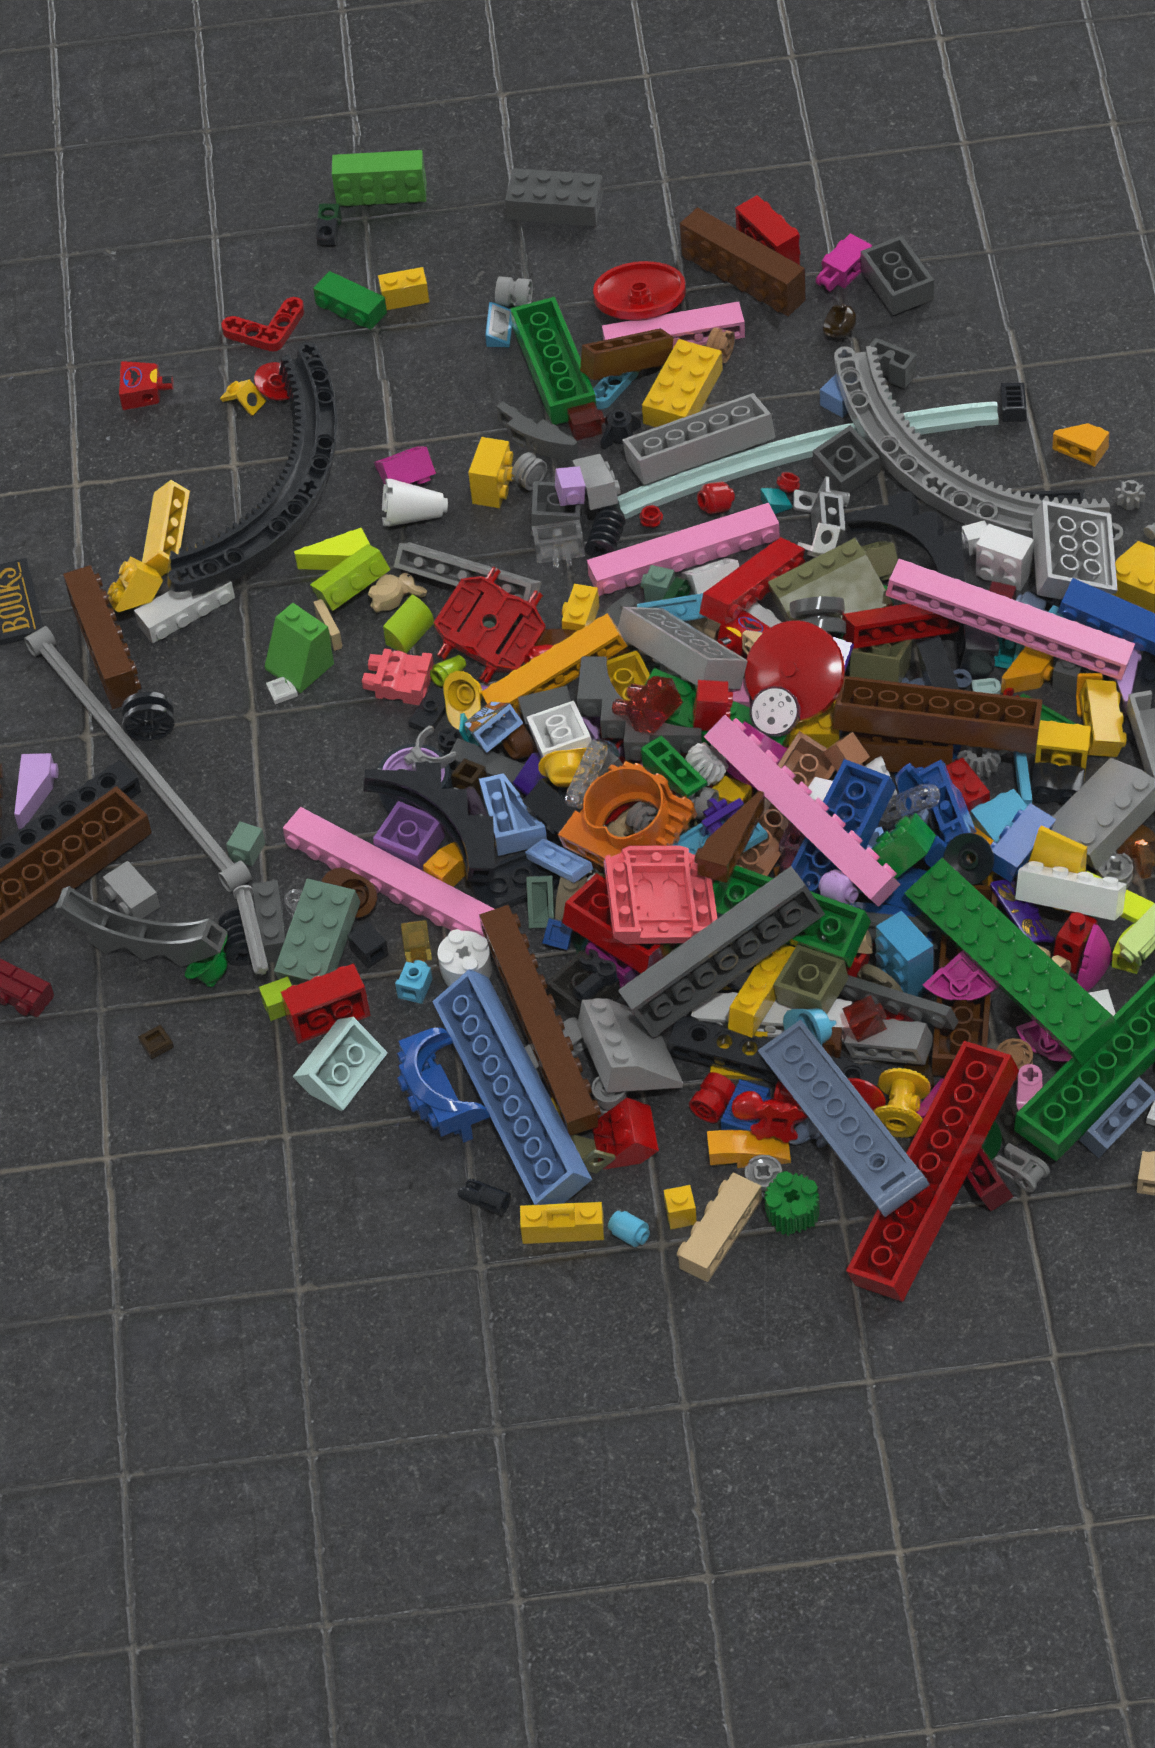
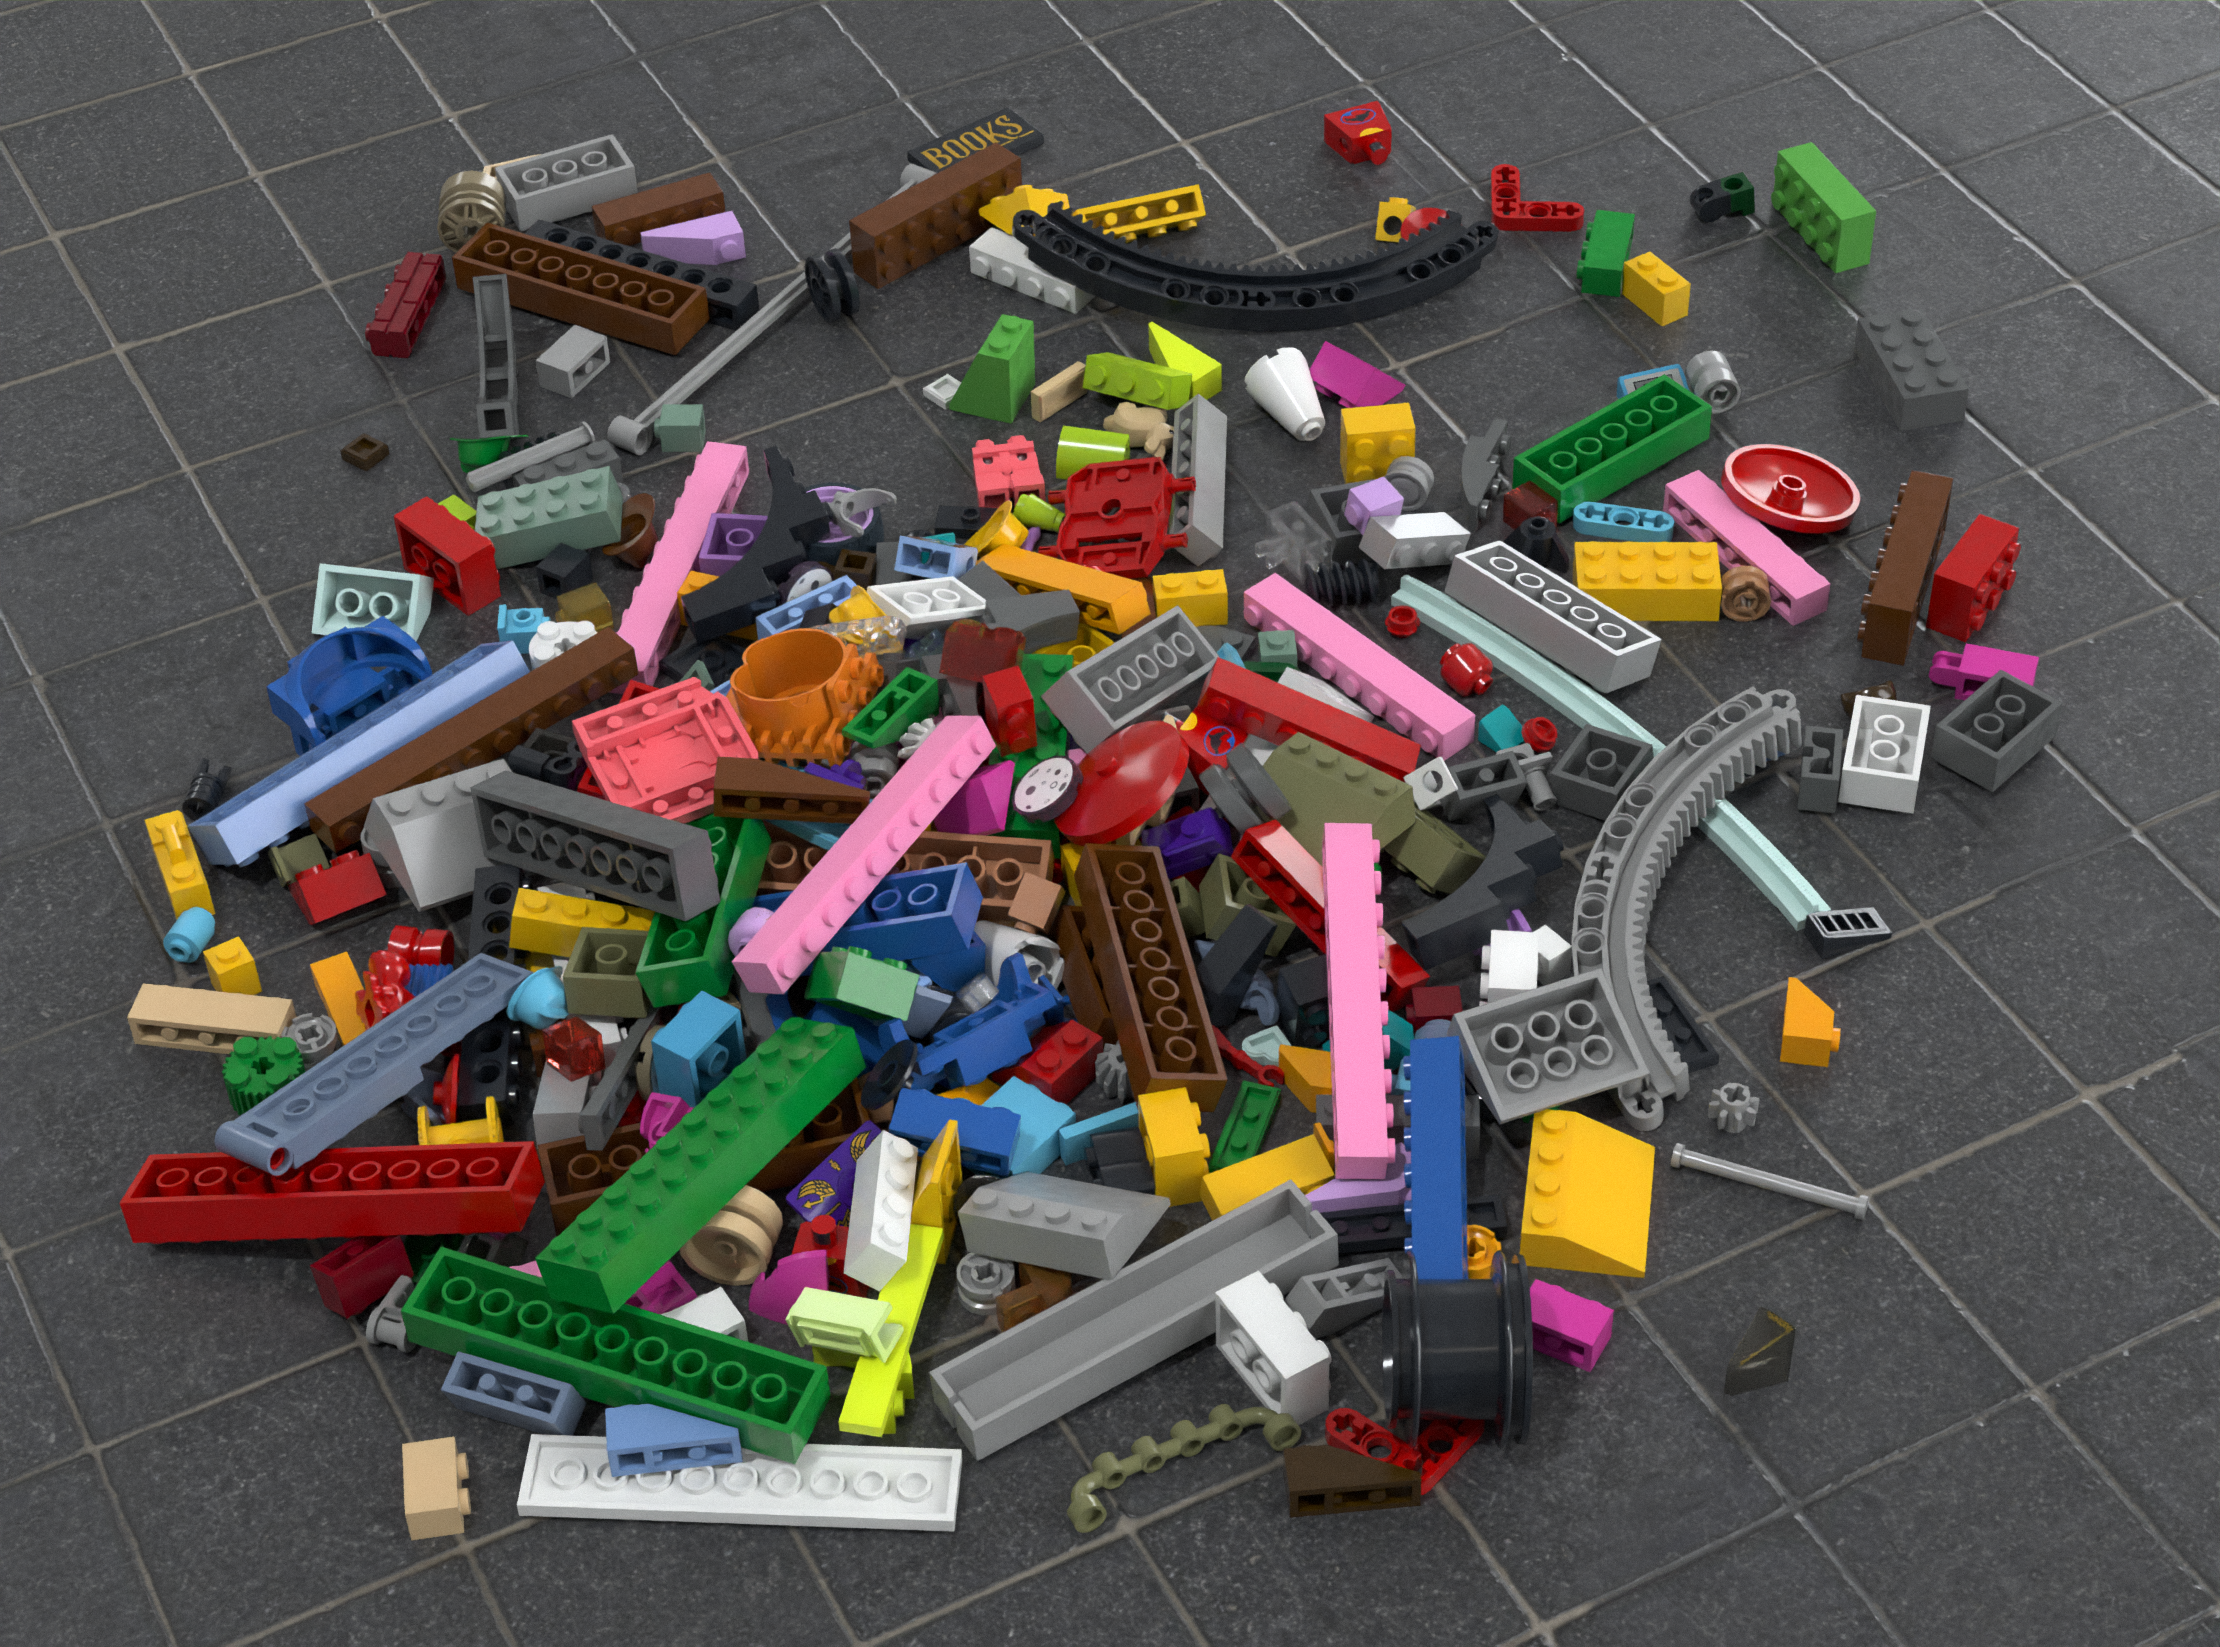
camera: 65 degrees right, 10 degrees down
reddish brown brick [580,328,674,380] -> none
none -> white brick [1838,695,1931,814]

